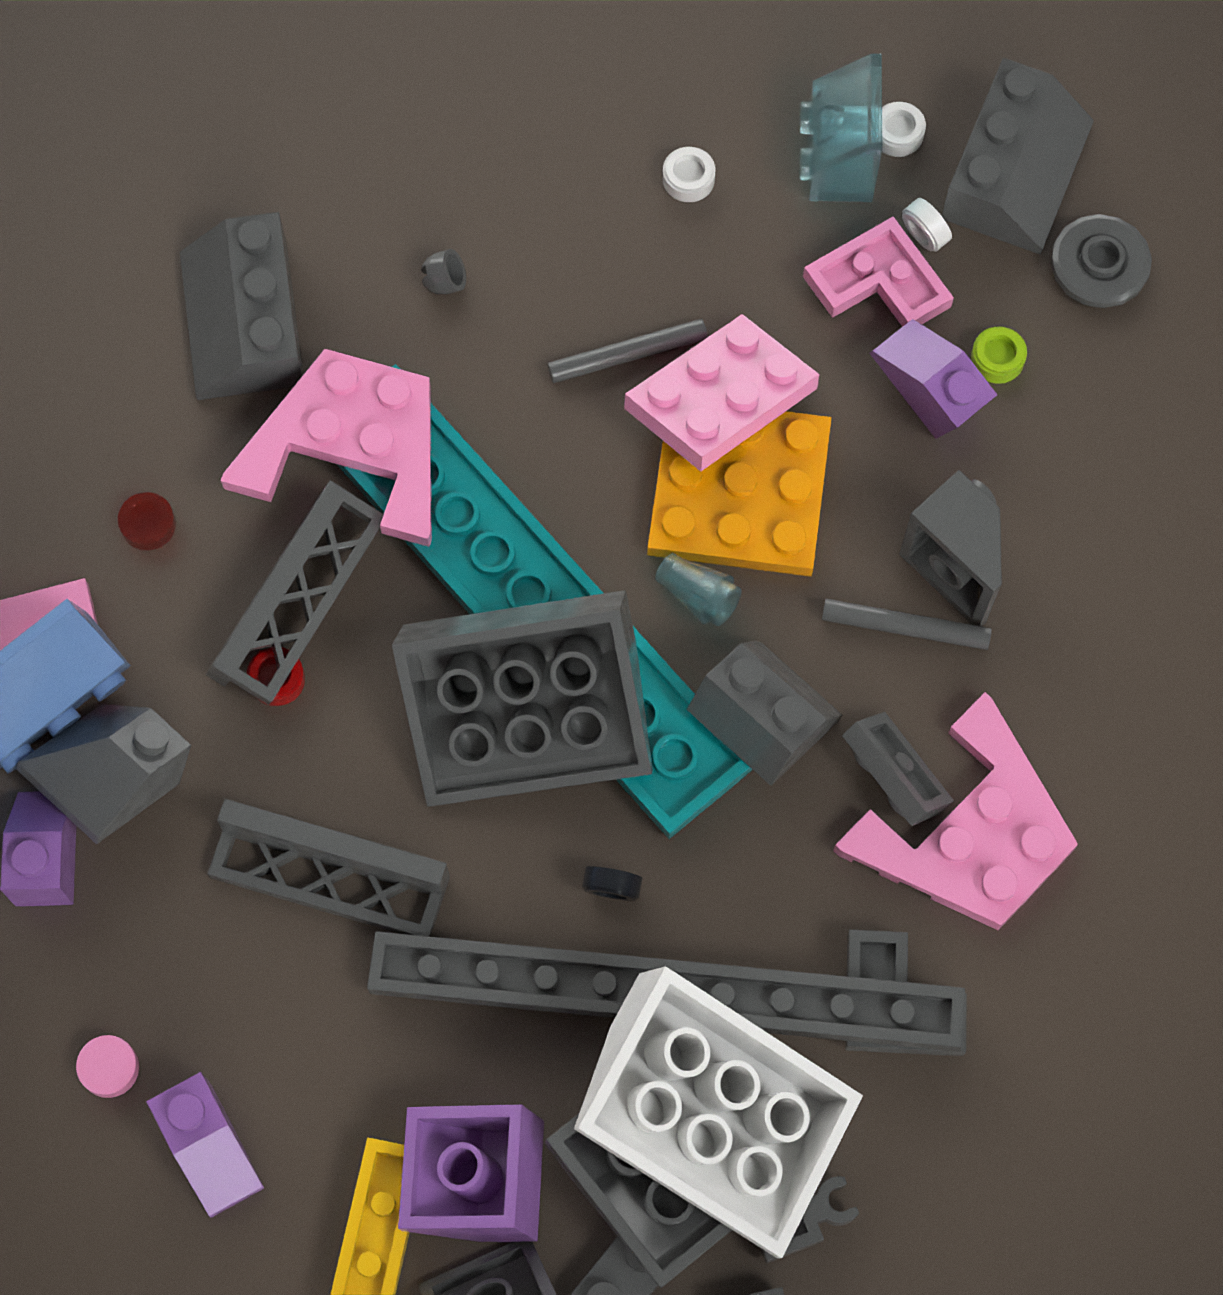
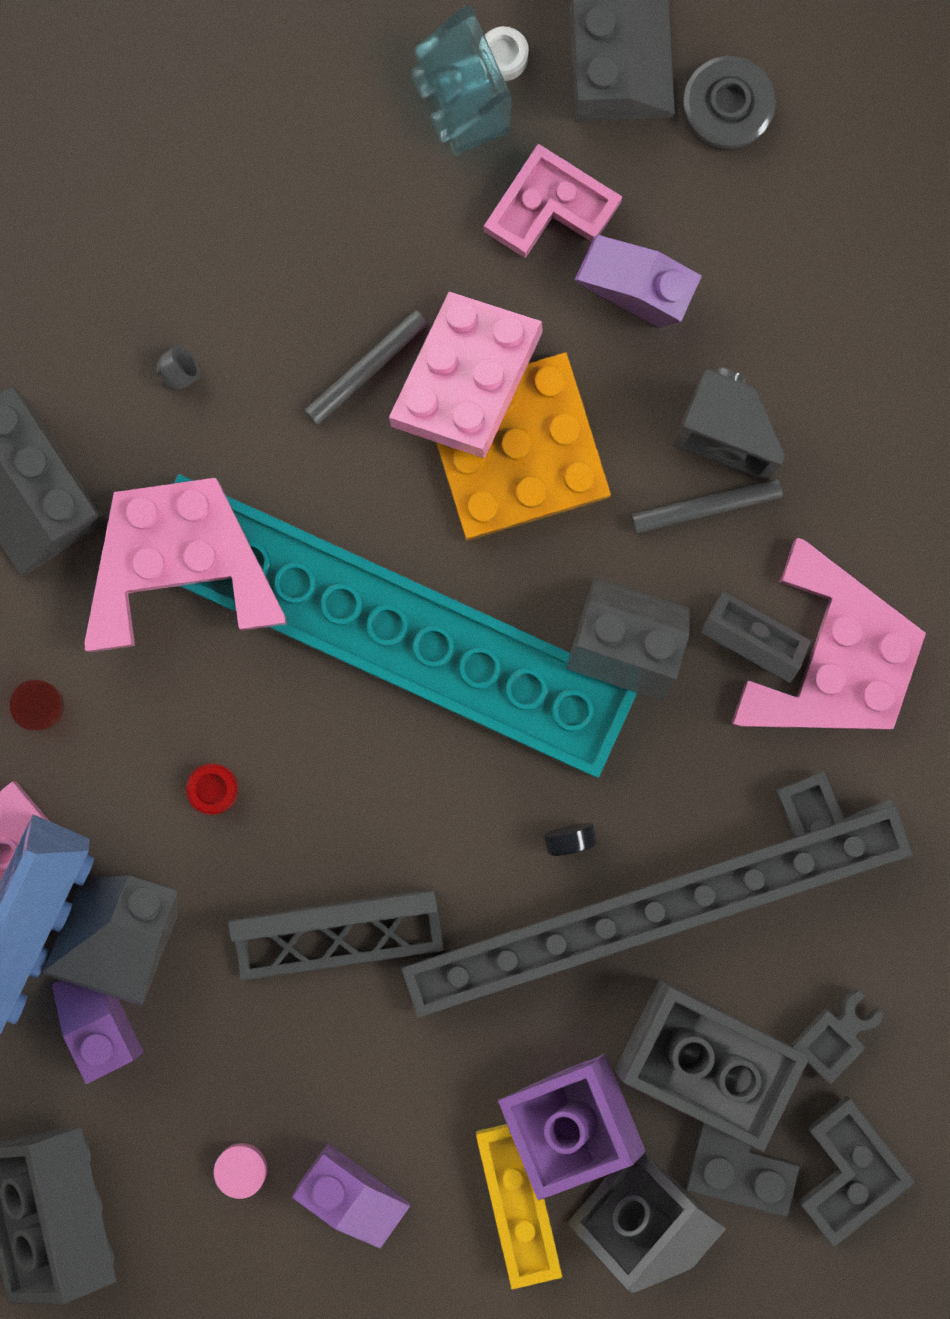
camera: 25 degrees left, 15 degrees up
dark grey fence [205,480,384,705] -> none
dark grey slope [392,590,653,807] -> none
white slope [574,966,863,1258] -> none
clear light blue cone [656,553,742,626] -> none
white tile [662,147,716,202] -> none
white tile [902,198,952,252] -> none
lime tile [971,327,1027,384] -> none

